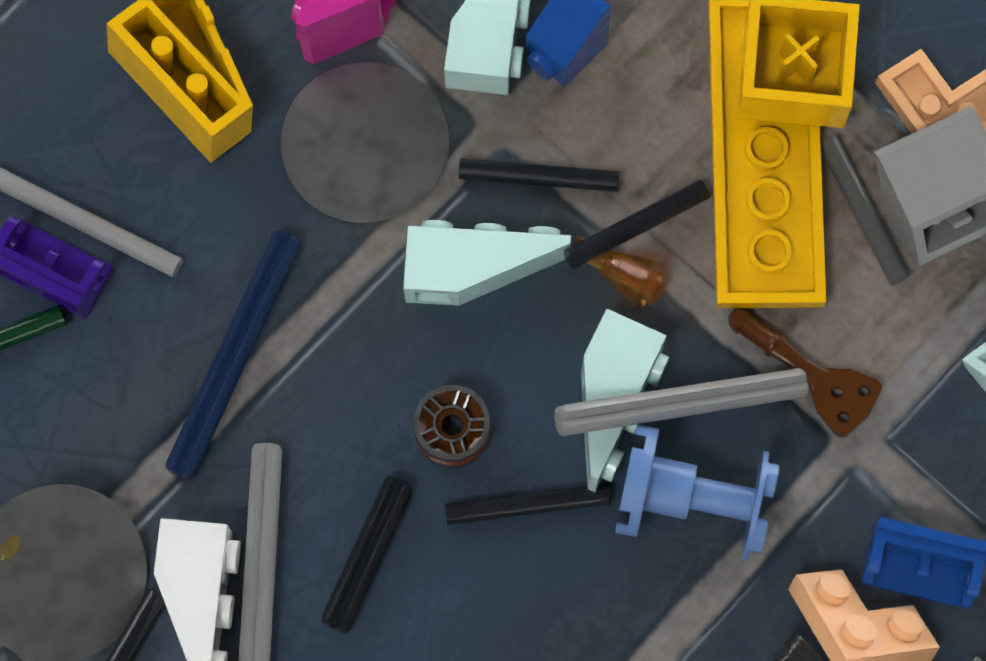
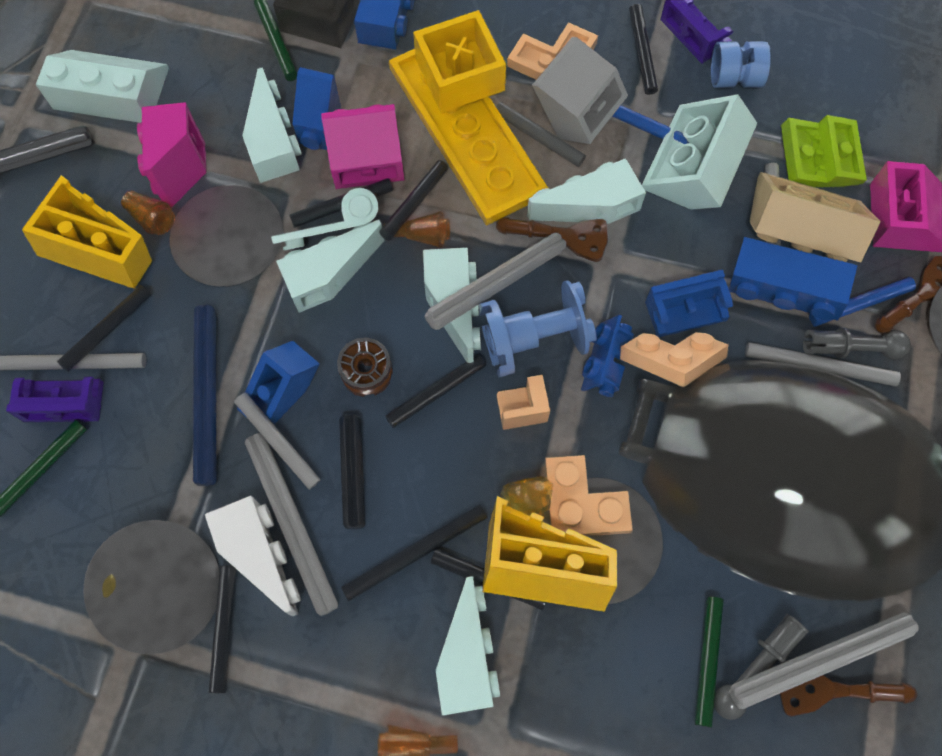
camera: 30 degrees left, 5 degrees down
none -> black bar [57,285,151,372]
none -> clear orange cone [121,190,175,235]
none -> light grey bar [234,392,321,490]
none -> blue slope [237,341,320,424]
none -> light aqua door [271,188,378,251]
none -> dark pink slope [321,104,405,189]
none -> light nougat panel [497,375,550,430]
none -> light aqua slope [527,158,646,224]
none -> blue hinge [581,315,634,397]

